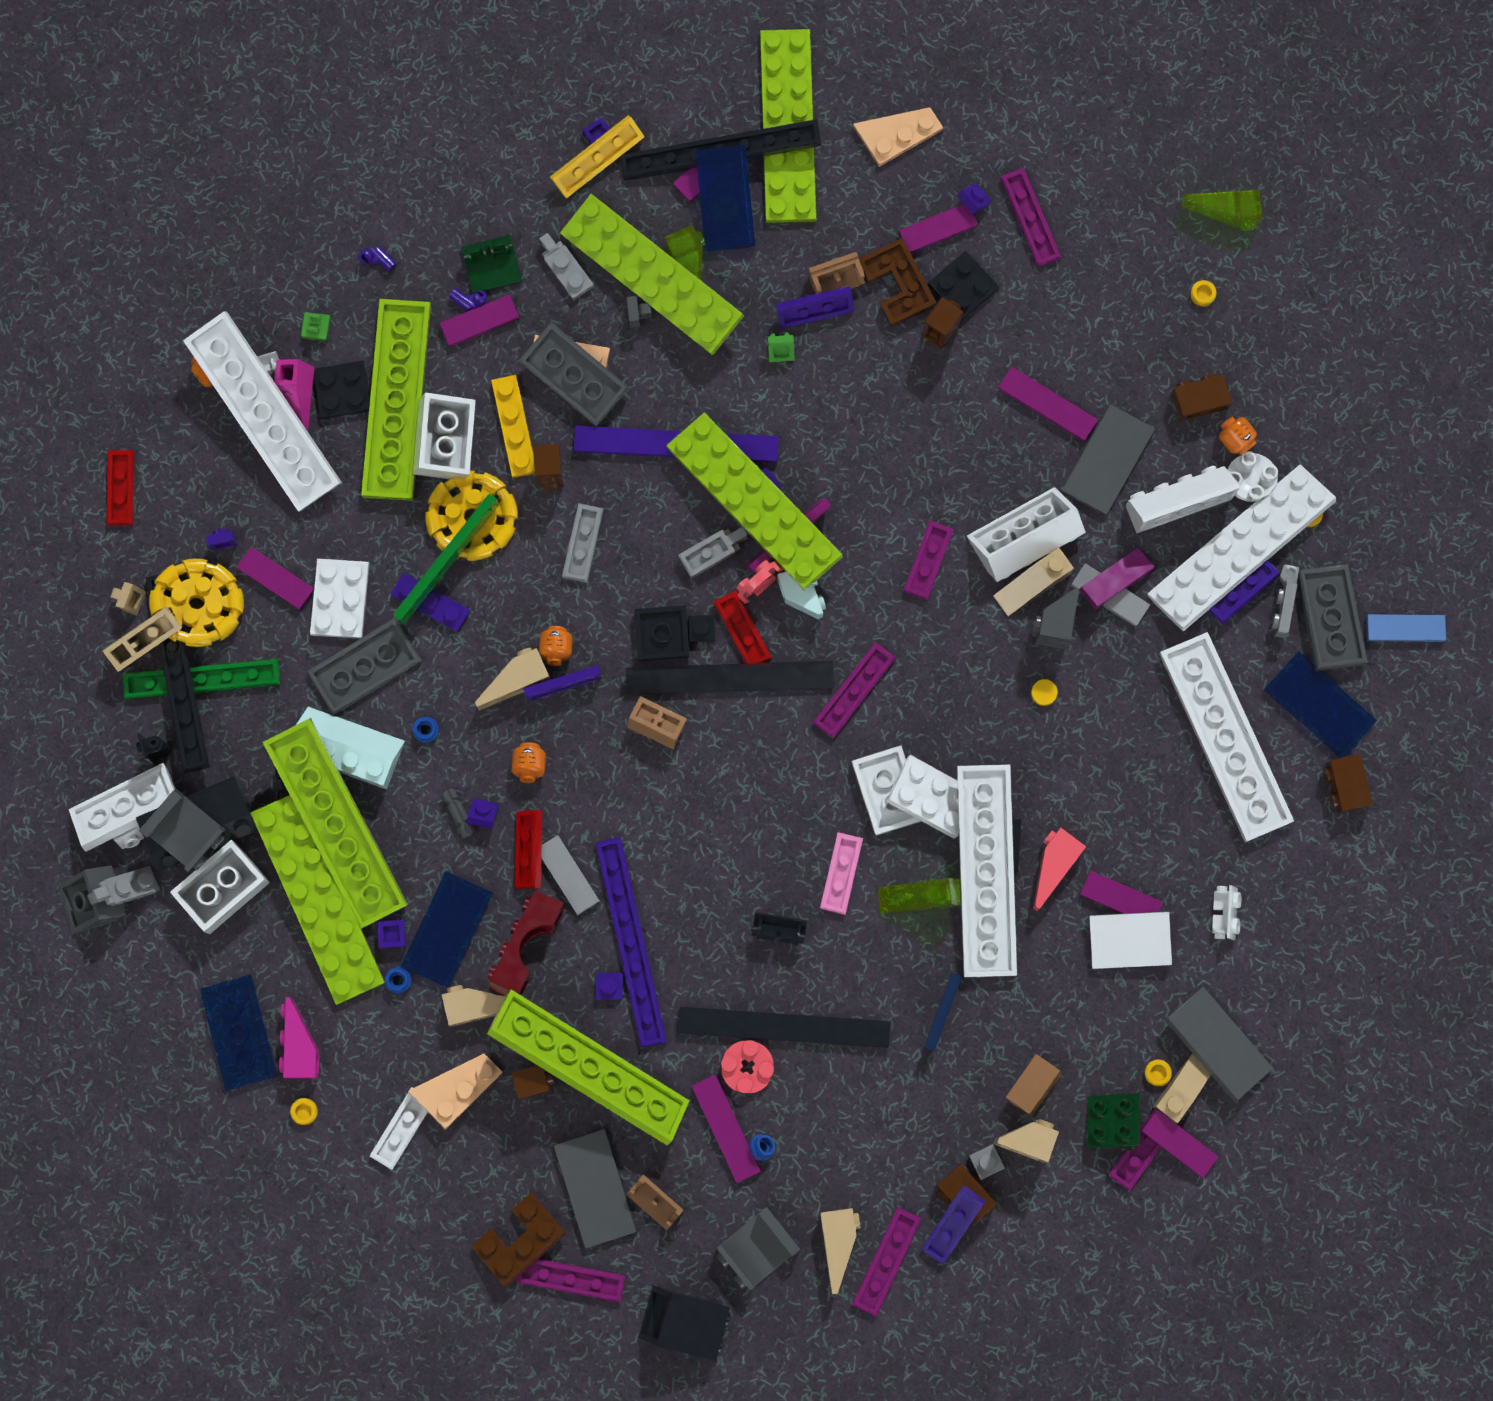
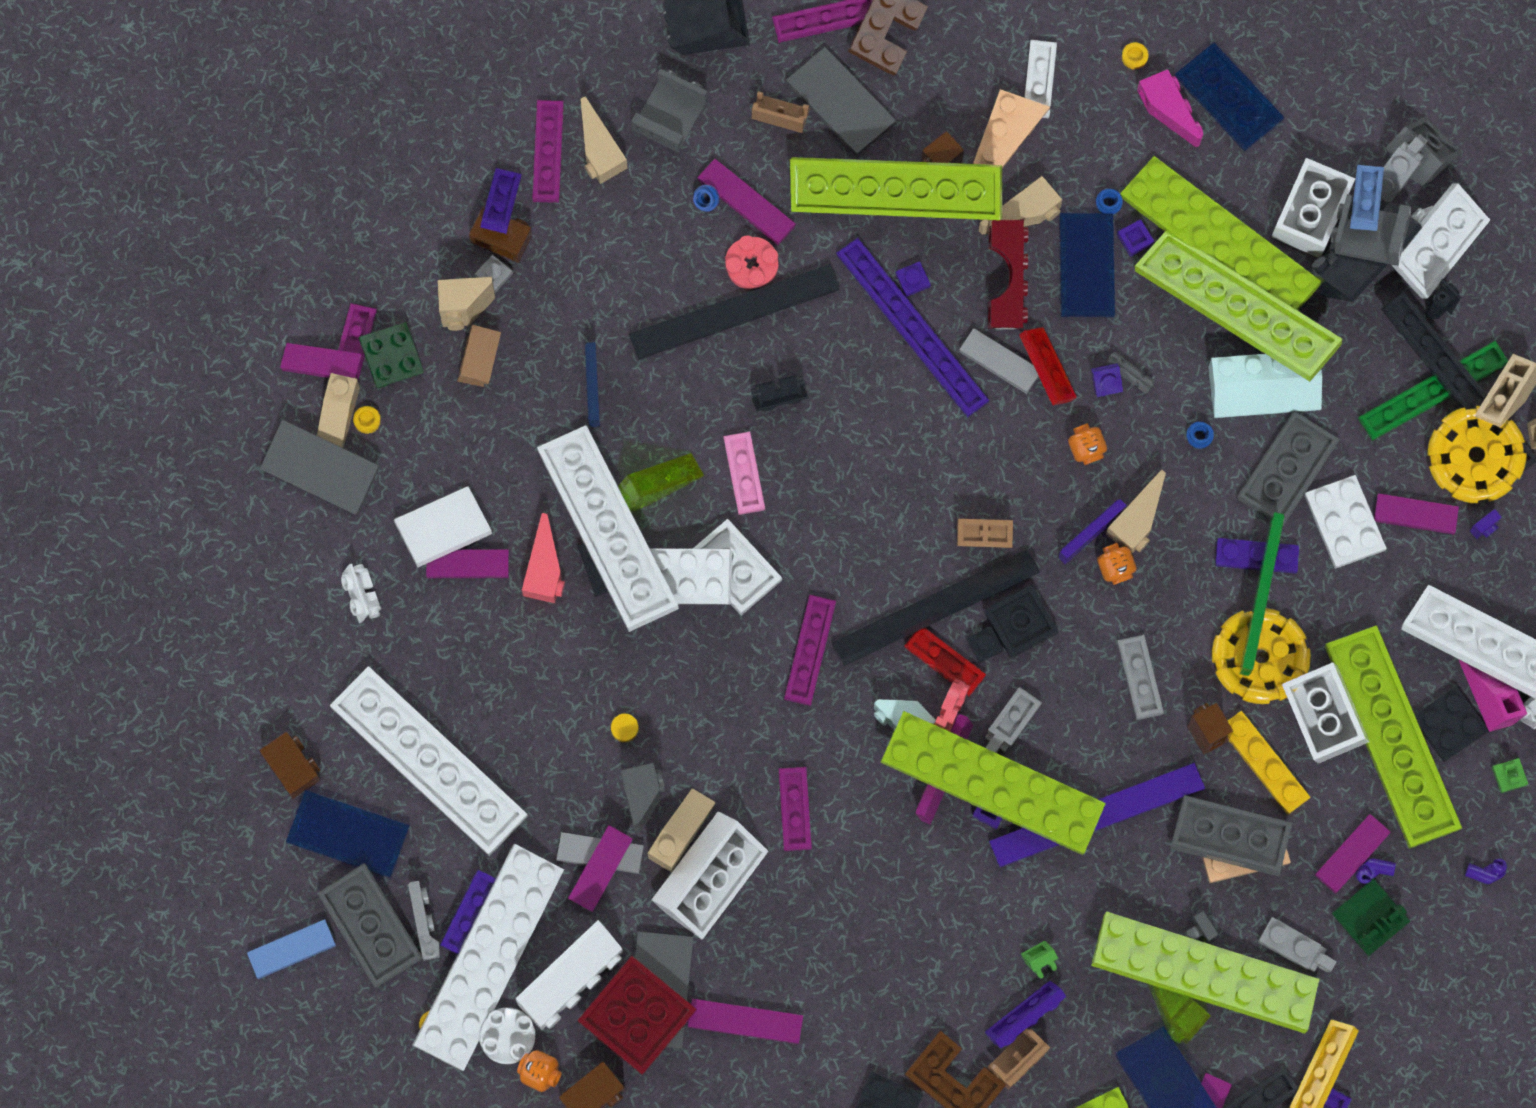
camera: 155 degrees right, 5 degrees down
reddish brown brick [922,297,963,349] -> none
none -> dark red plate [577,956,697,1076]
none -> medium blue tile [1350,165,1384,231]

